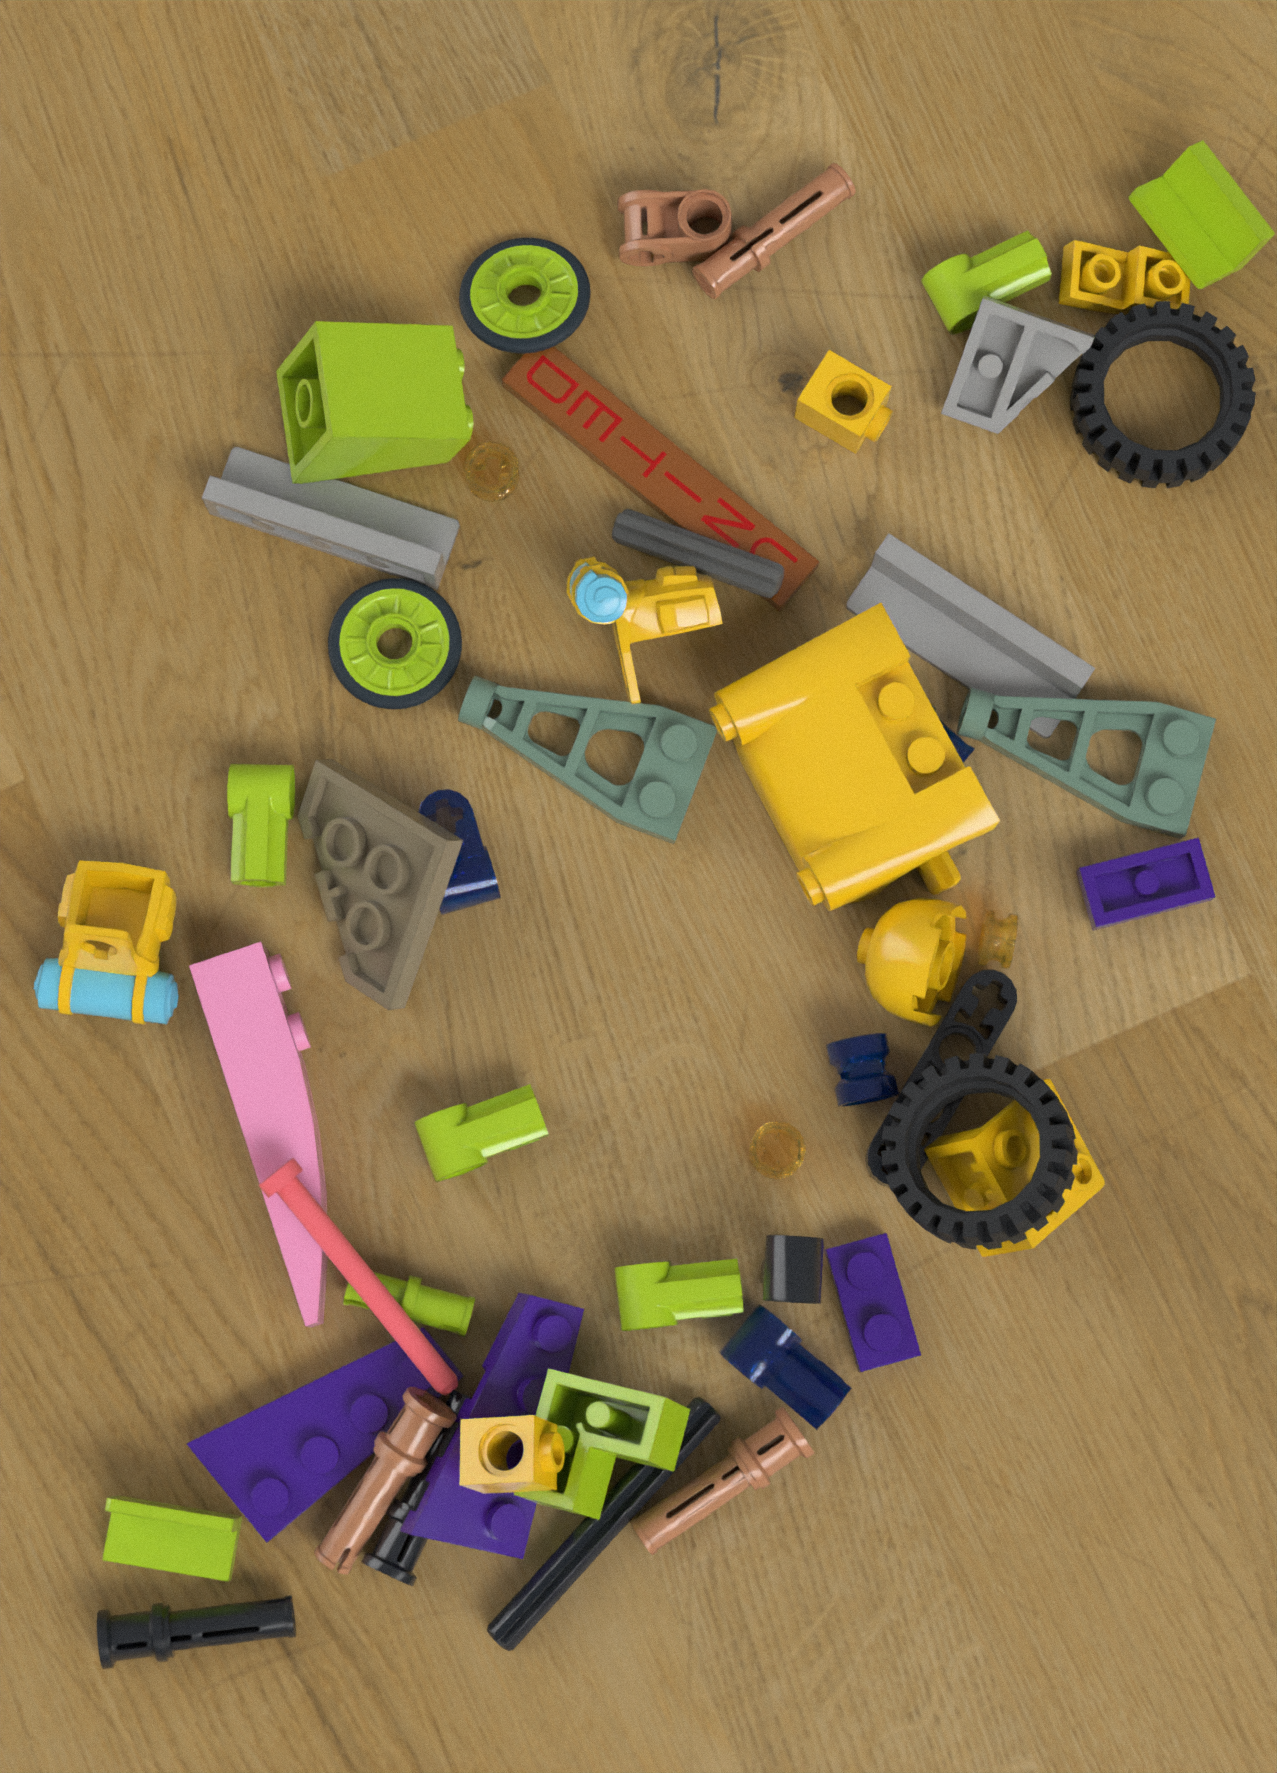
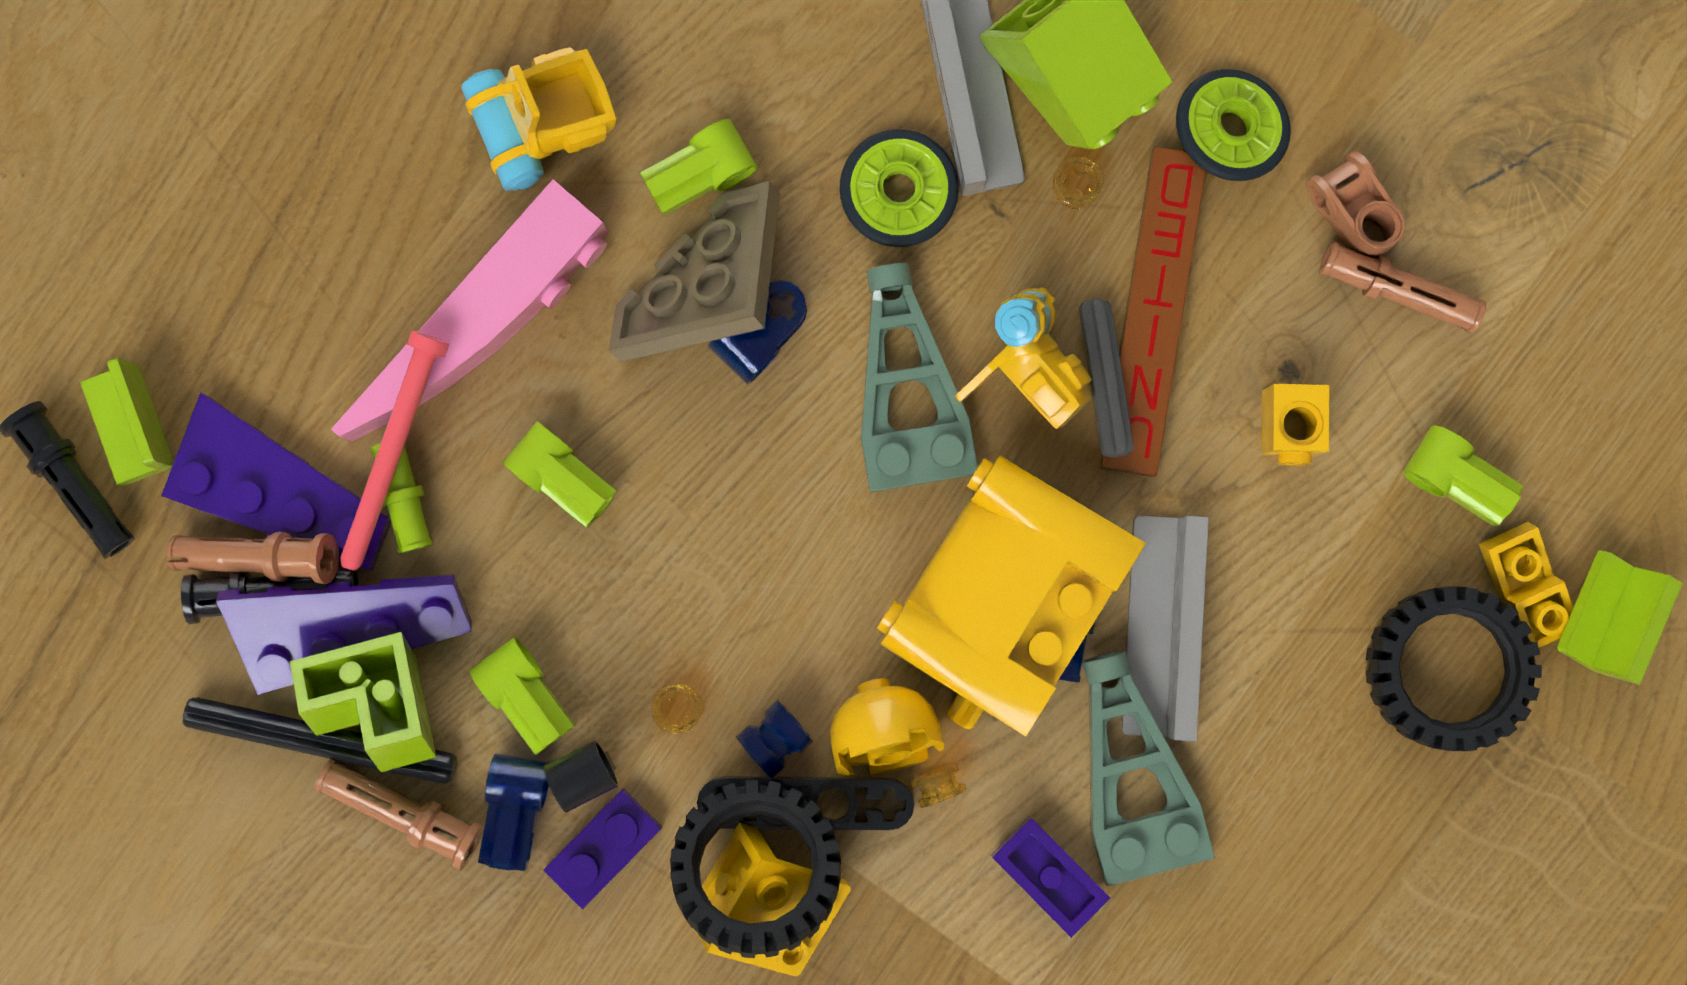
camera: 55 degrees right, 5 degrees up
yellow brick [459,1415,565,1494] -> none
light grey wing [941,296,1095,434] -> none

